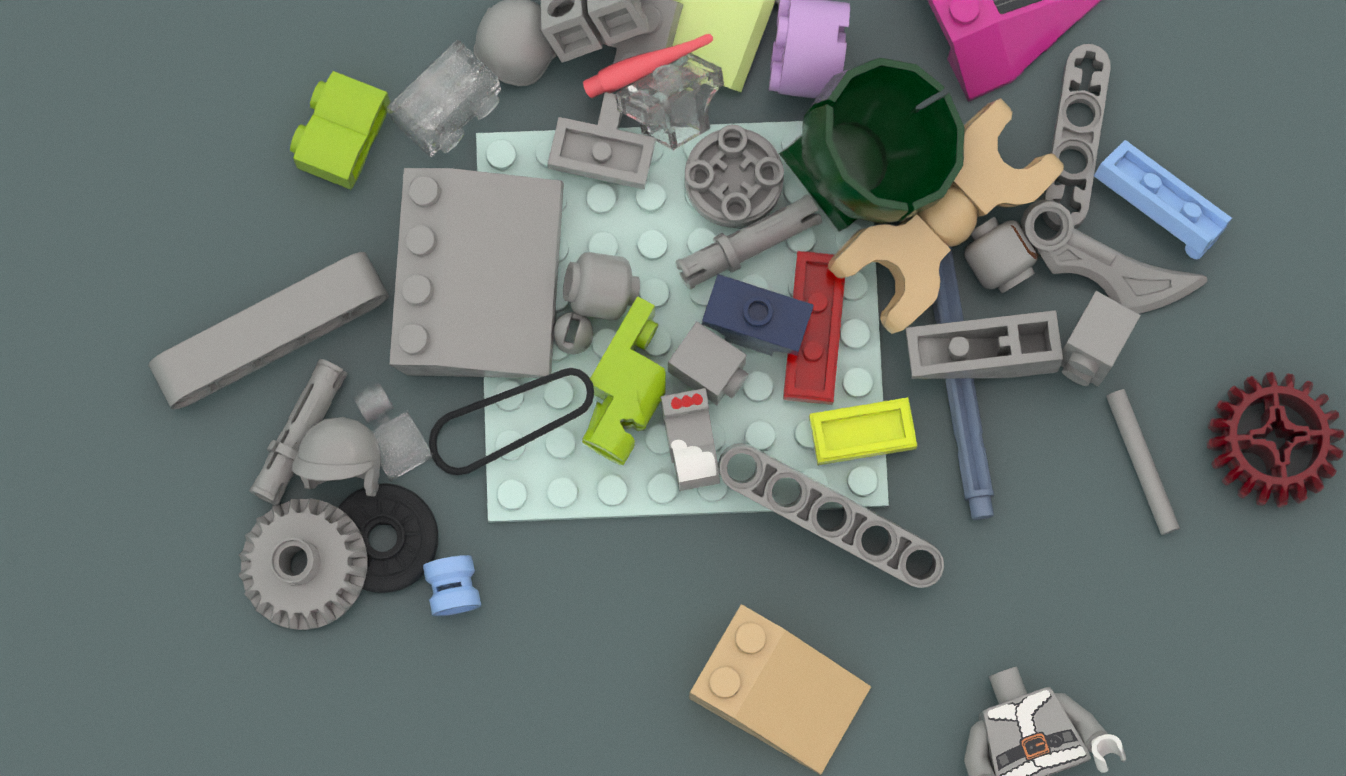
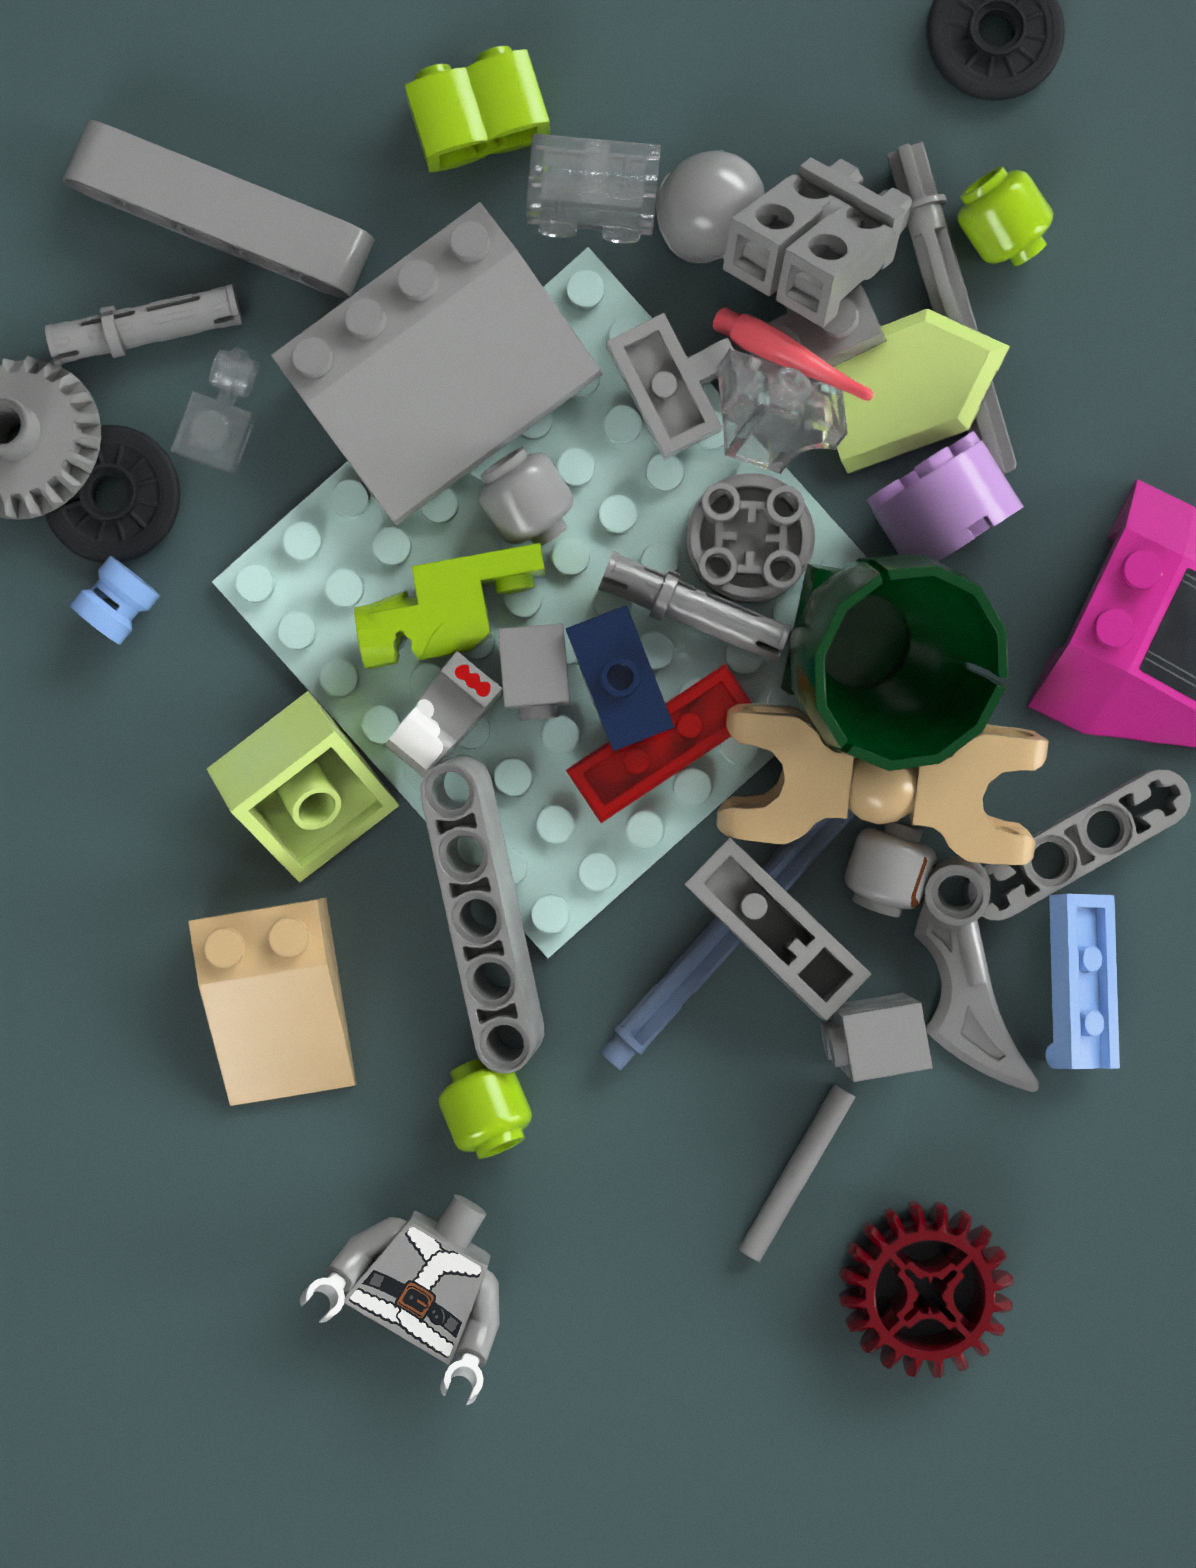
camera: 50 degrees right, 10 degrees up
light grey helmet [292,417,381,496] -> none
black piece [429,368,594,476] -> none
light grey hinge [553,312,593,354] -> none
neon yellow tile [809,397,917,466] -> none
none -> yellowish green slope [207,691,400,883]
none -> lime head [439,1059,532,1159]

